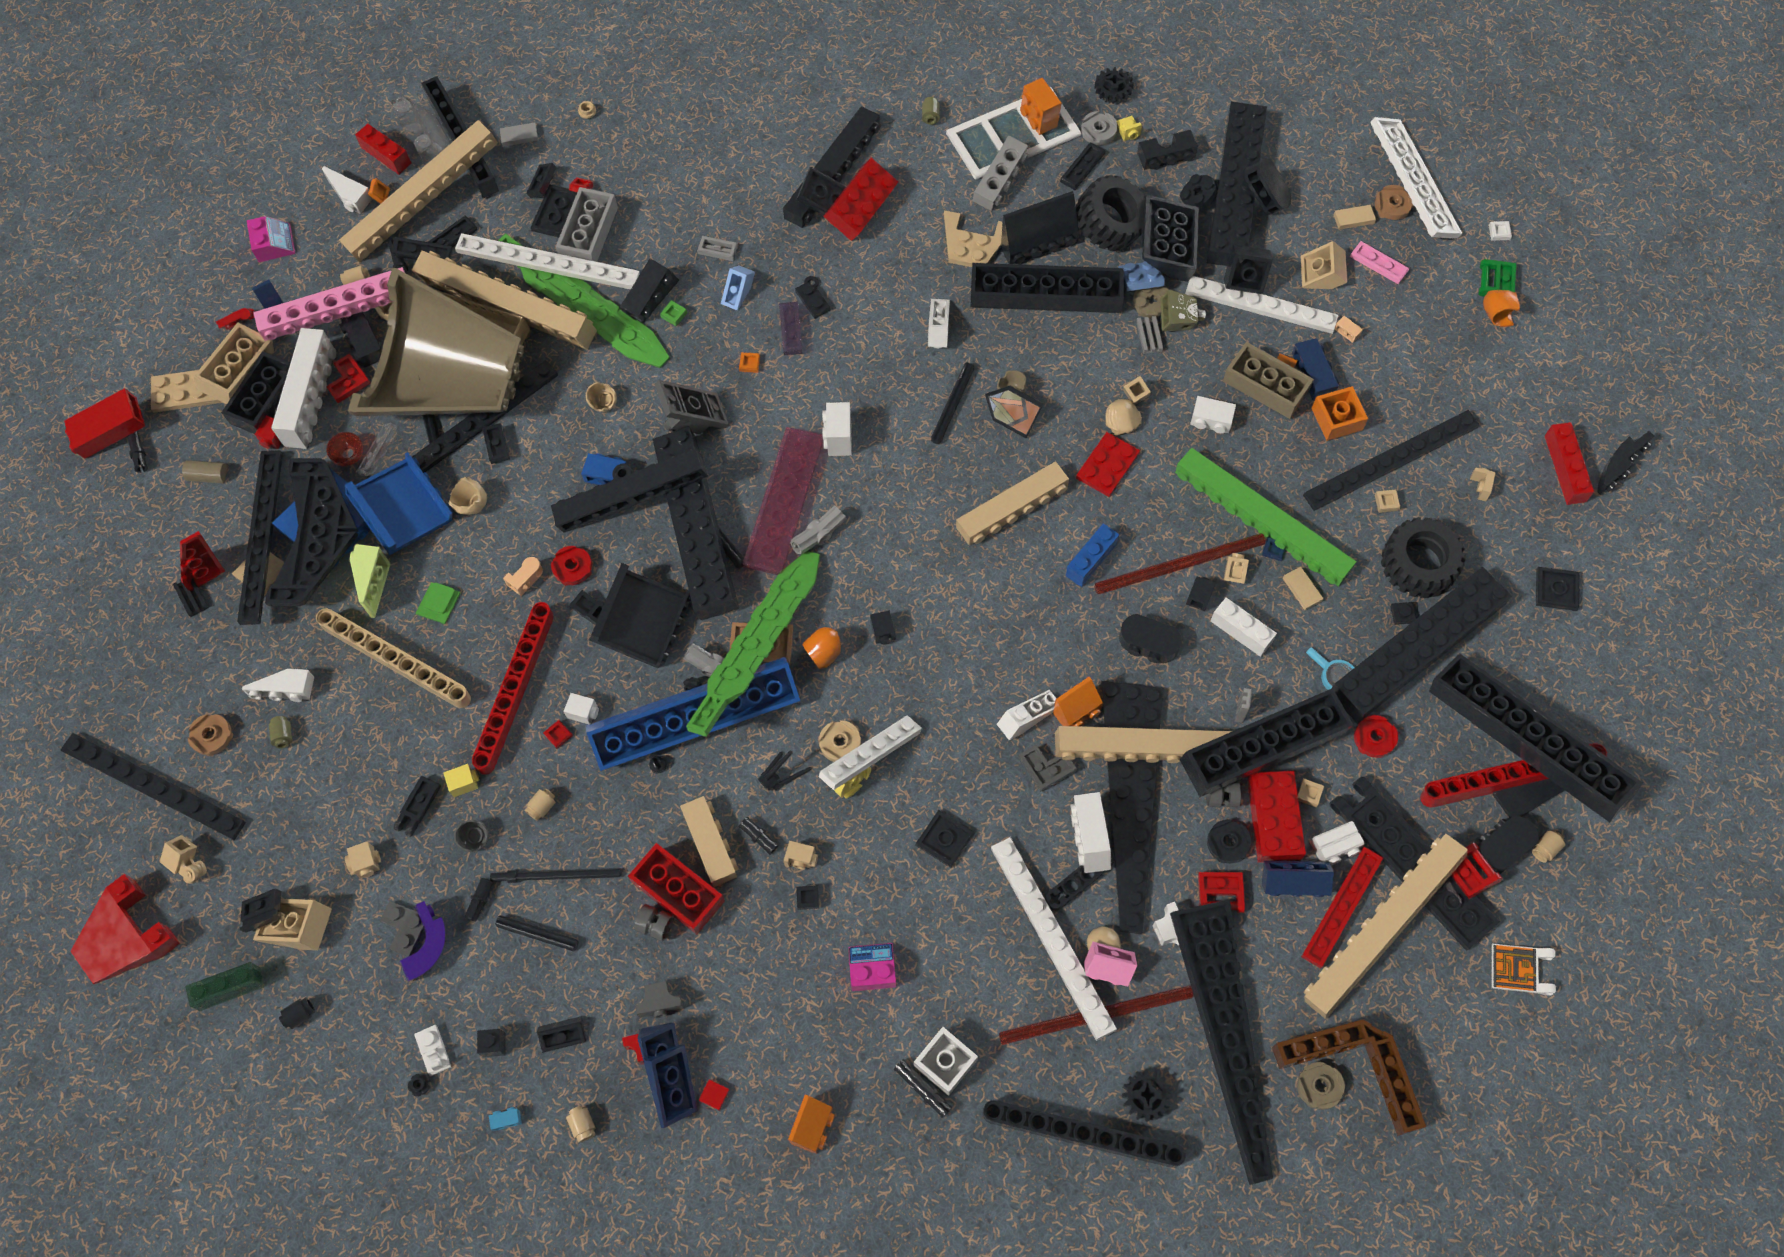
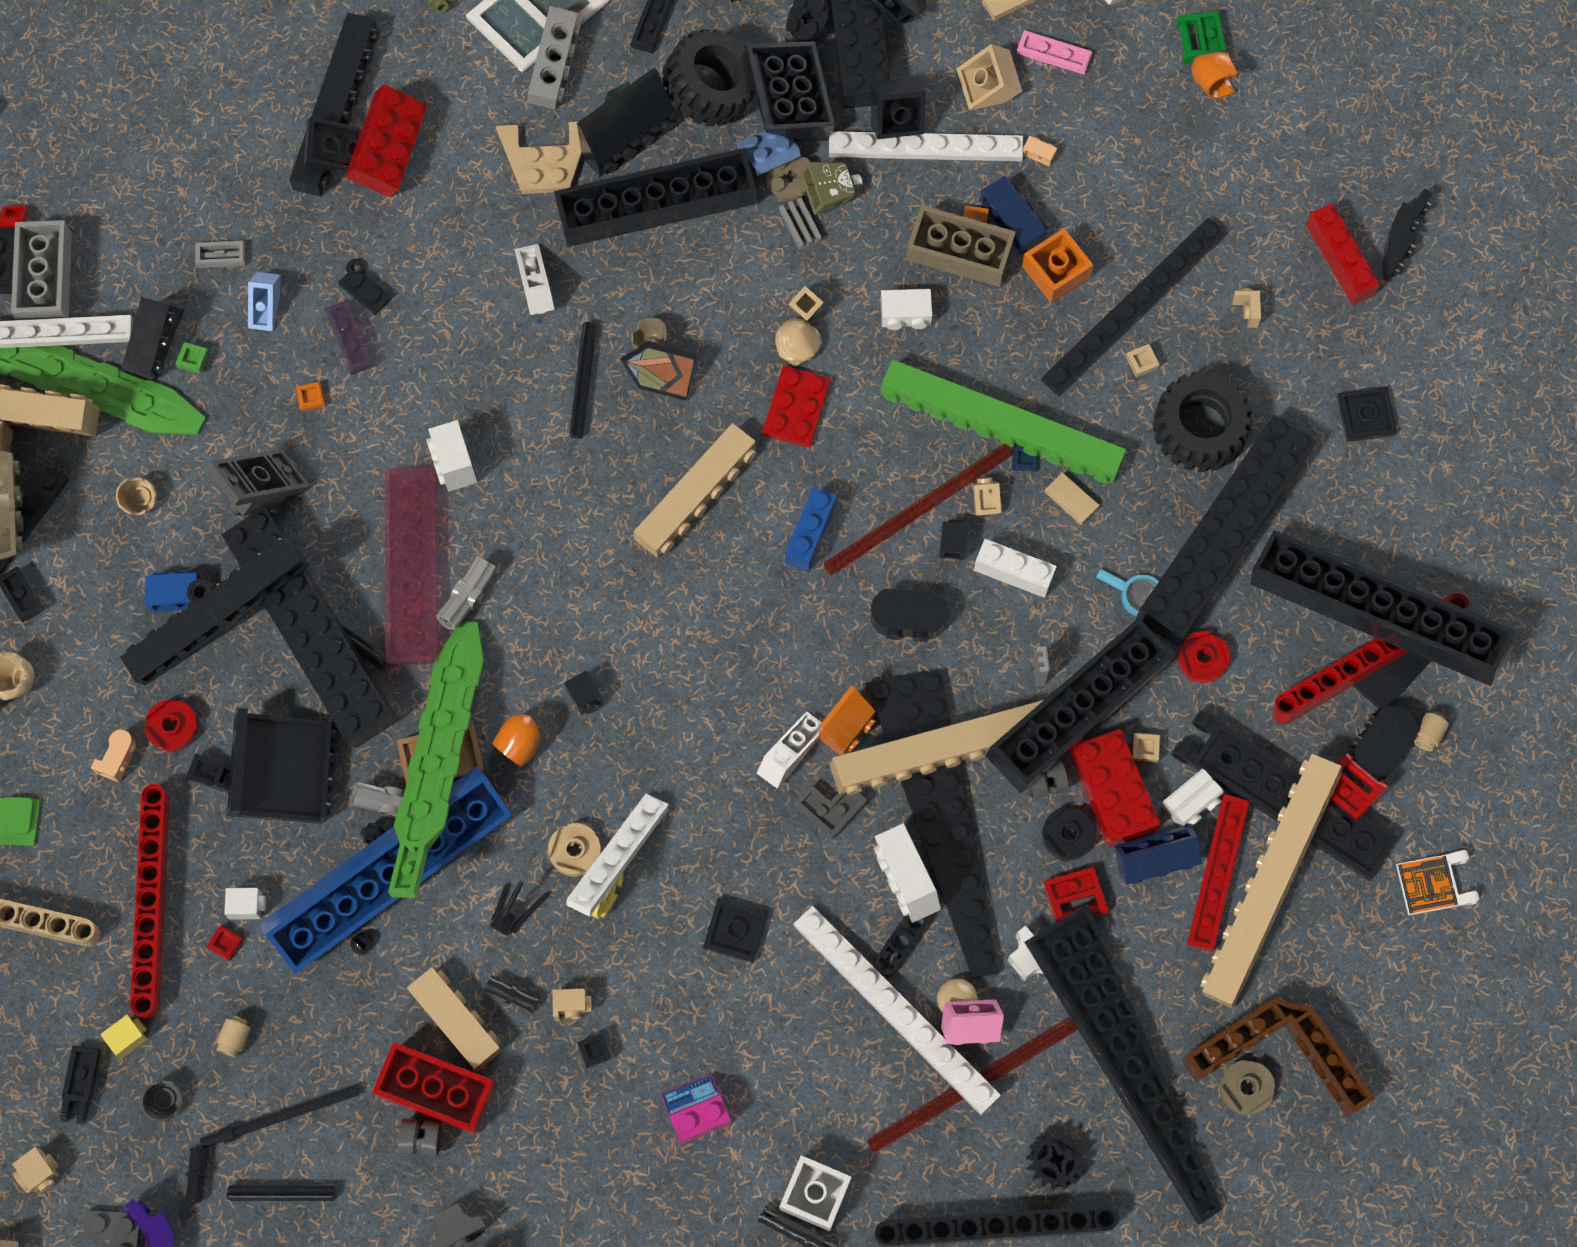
camera: 20 degrees left, 5 degrees up
black plate [1390,602,1416,625] -> none

